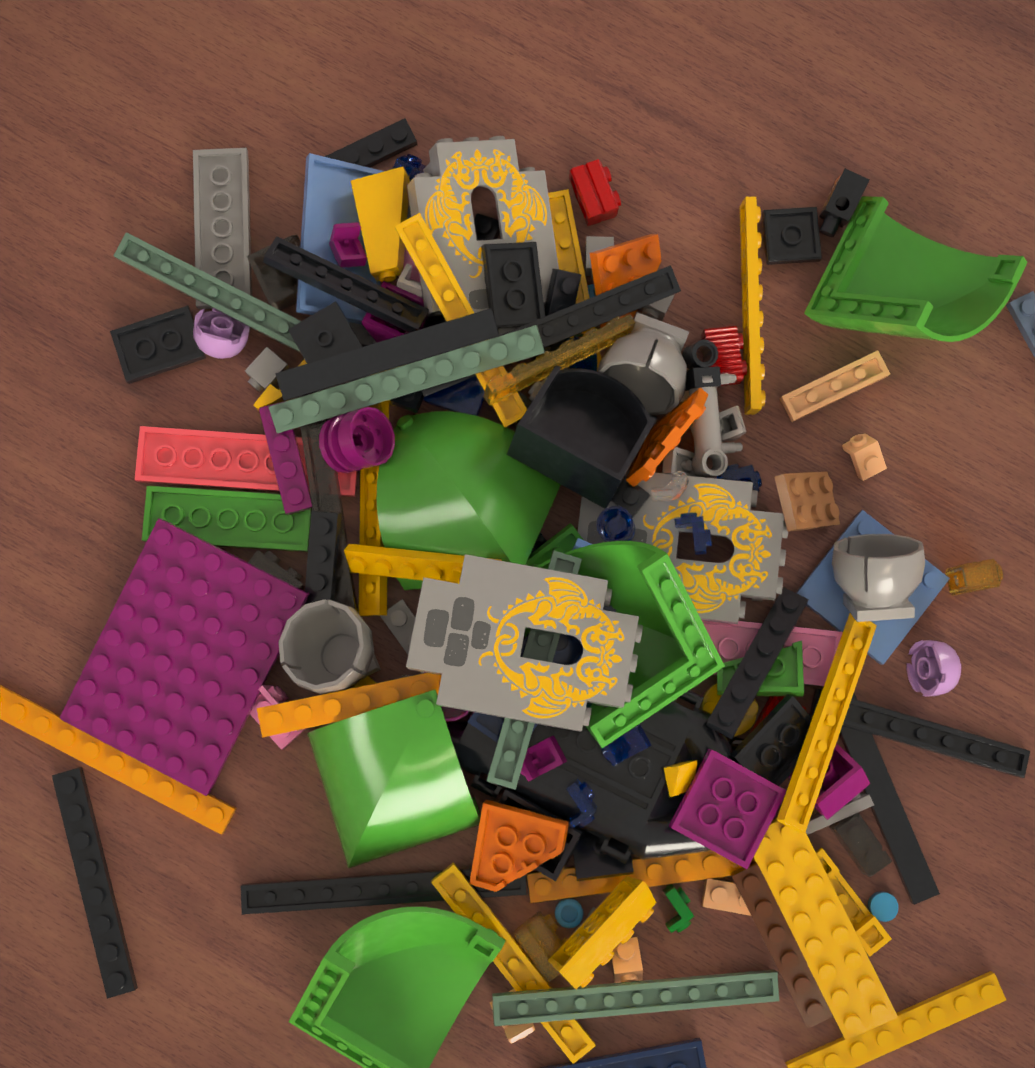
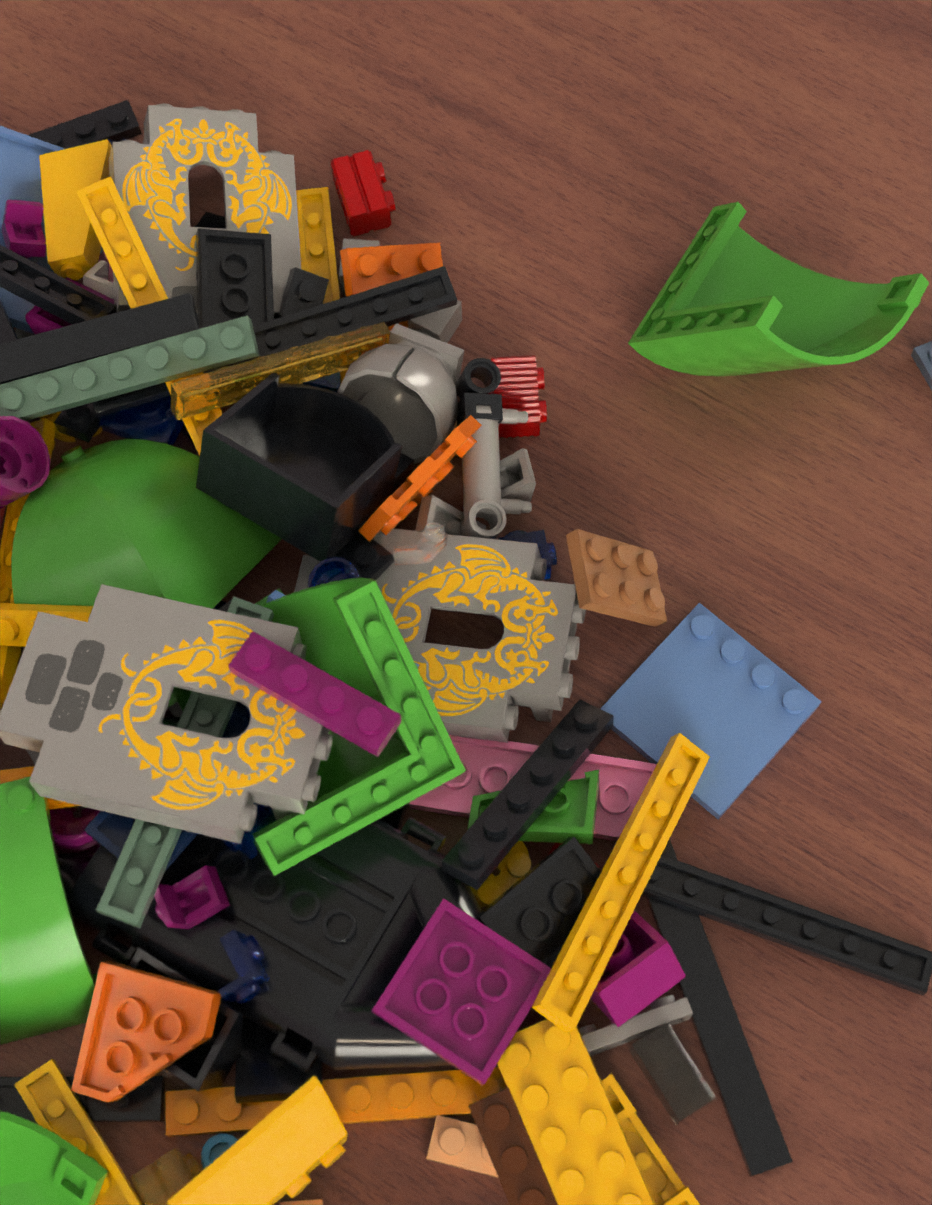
camera: 10 degrees right, 15 degrees down
clear blue bracket [601,724,651,766] -> none
green bracket [662,884,695,933] -> none
yellow slope [664,760,697,797] -> none
clear blue bracket [674,513,712,555] -> none
yellow plate [740,197,766,415] -> none
black plate [762,207,822,265] -> none
light nougat plate [780,350,890,422] -> none
black torso [819,168,870,237] -> none
light grey plate [832,534,925,622] -> none
light nougat bracket [842,434,887,481] -> none
dark azure tile [868,891,899,922] -> none
lavender cylinder [906,640,961,697] -> none
clear yellow brick [945,559,1003,596] -> none
none -> magenta plate [228,631,402,757]

